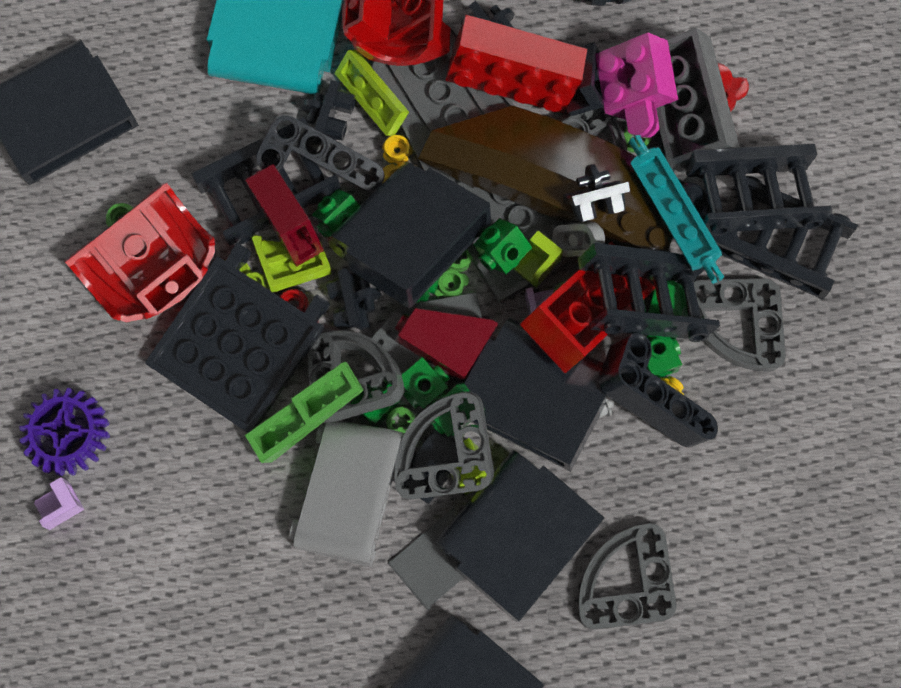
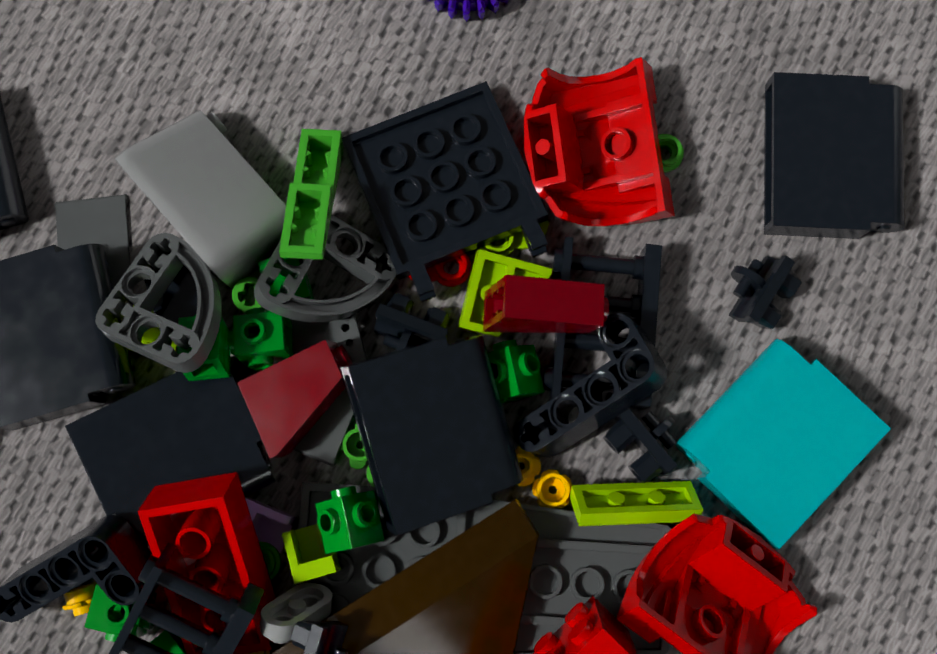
camera: 125 degrees right, 5 degrees up
none -> black hips [729,255,802,329]

